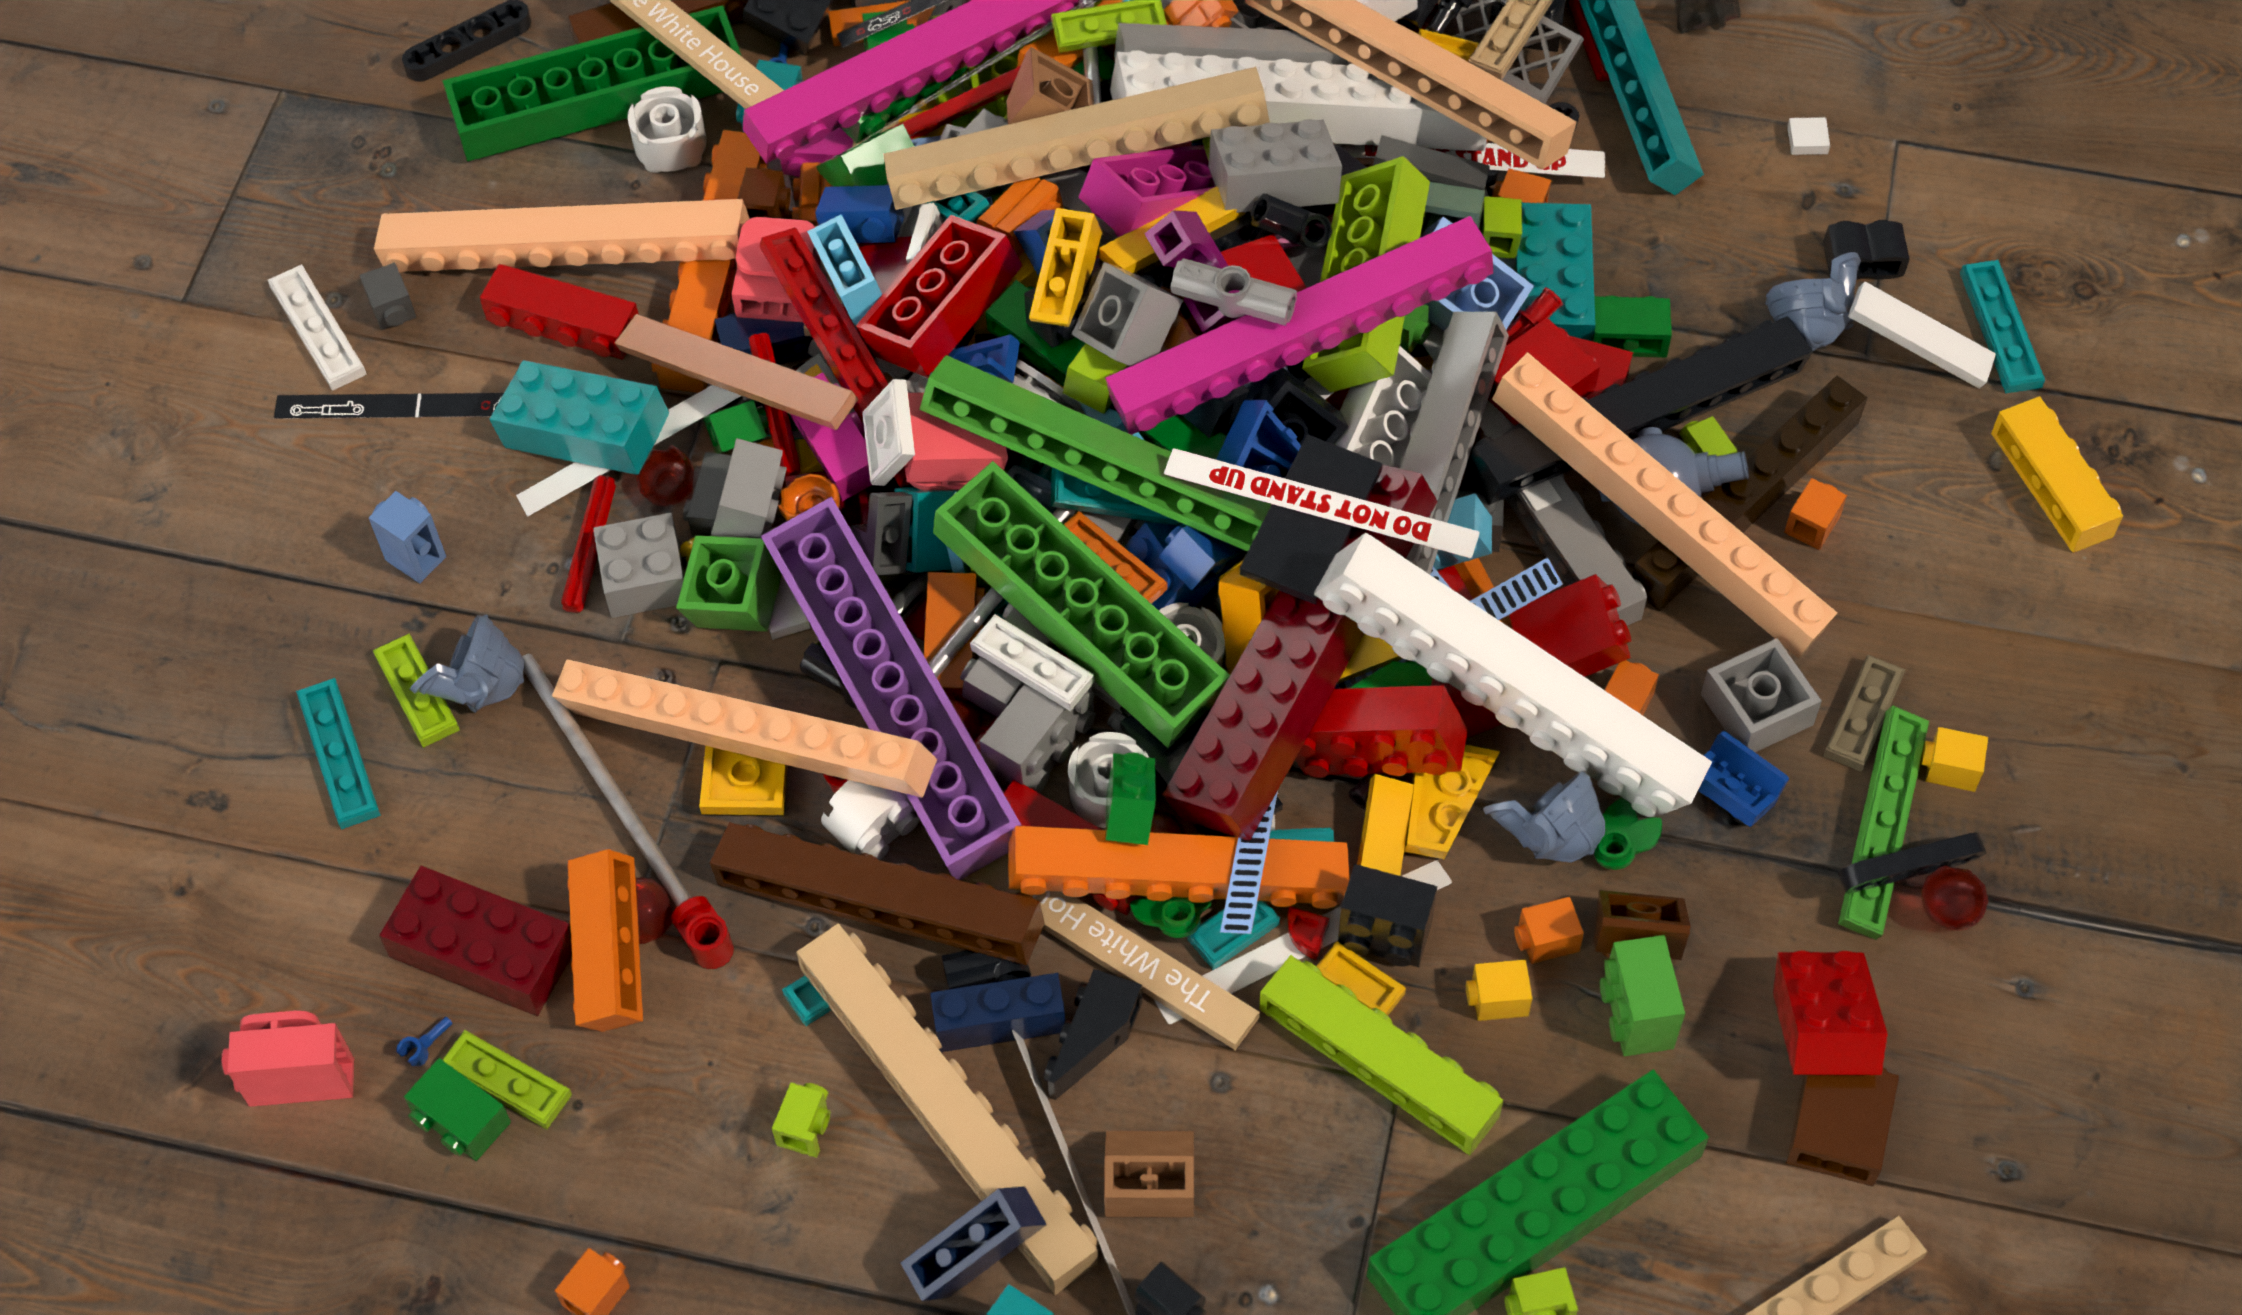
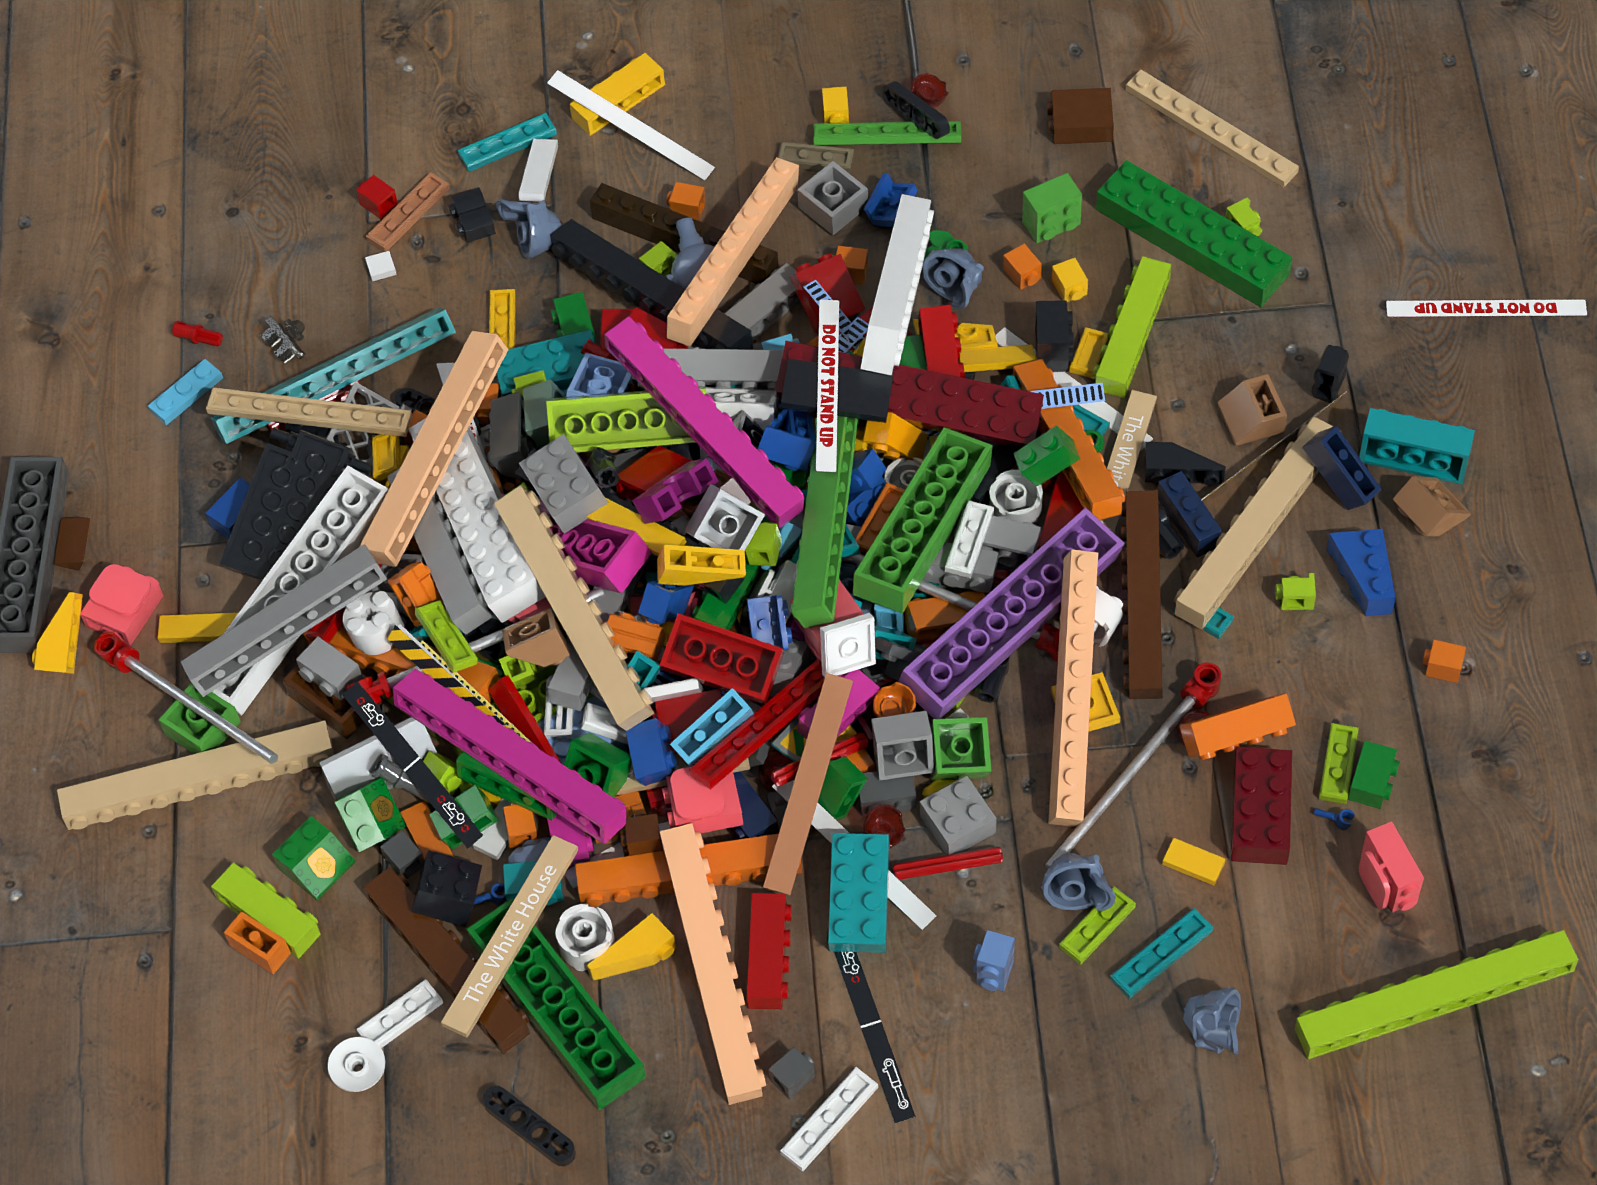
camera: 105 degrees left, 0 degrees up
light grey piece [1170,258,1297,326] -> none
red tile [1288,906,1330,960] -> none
reddish brown slope [1594,890,1691,960] -> none
red brick [1773,950,1888,1075] -> none
none -> red brick [356,175,398,219]
none -> nougat tile [366,172,450,252]
none -> yellow tile [489,289,516,349]
none -> white sticker [548,70,715,180]
none -> yellow slope [587,913,676,981]
none -> yellow tile [1162,838,1226,886]
none -> sand blue head [1183,987,1241,1055]
none -> lime brick [1295,930,1579,1059]
none -> blue wedge [1326,529,1396,616]

